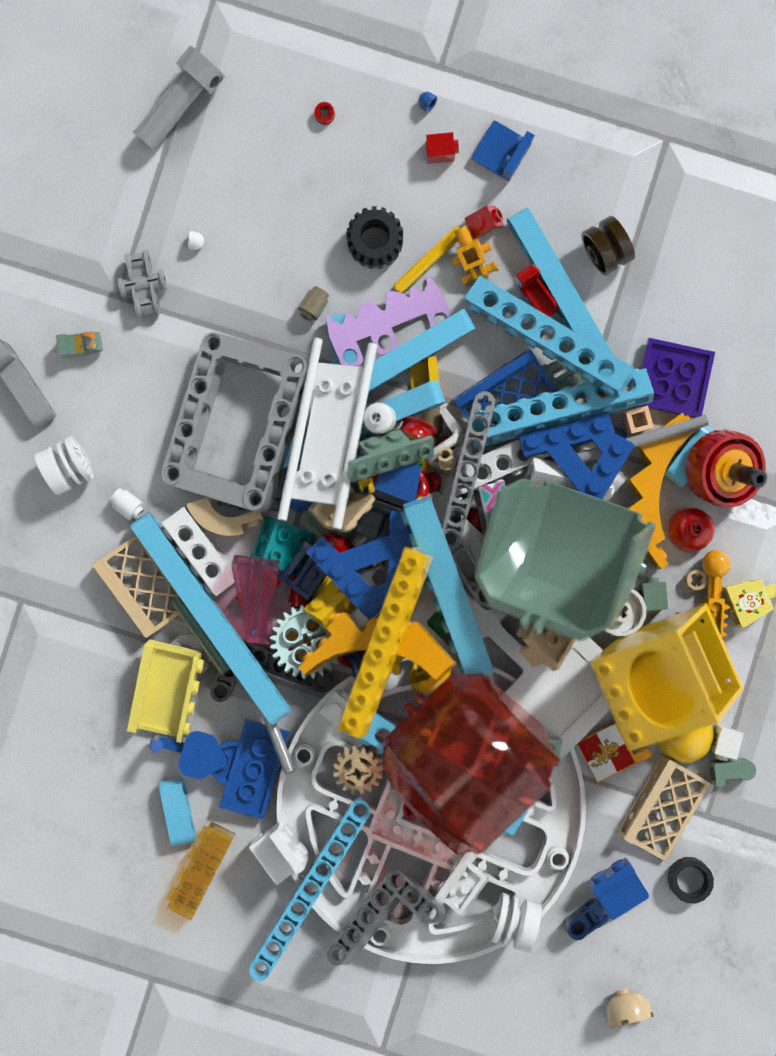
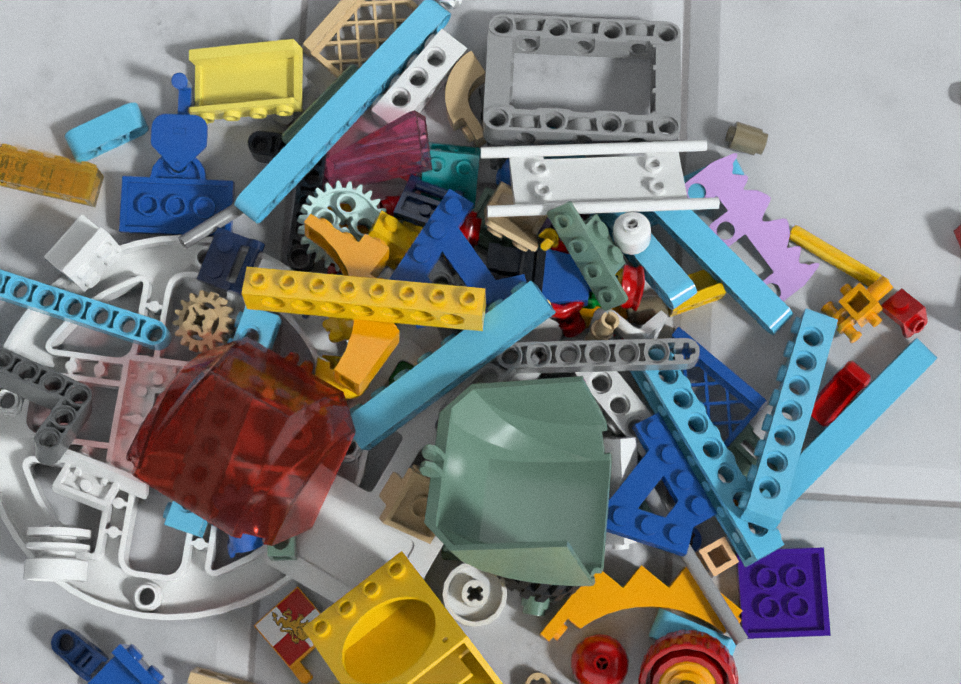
camera: 75 degrees right, 10 degrees down
black tyre [346,206,403,269] -> none
dark brown wheel [581,216,635,276] -> none
sand green brick [639,577,668,611] -> none
none -> dark blue plate [196,227,265,297]

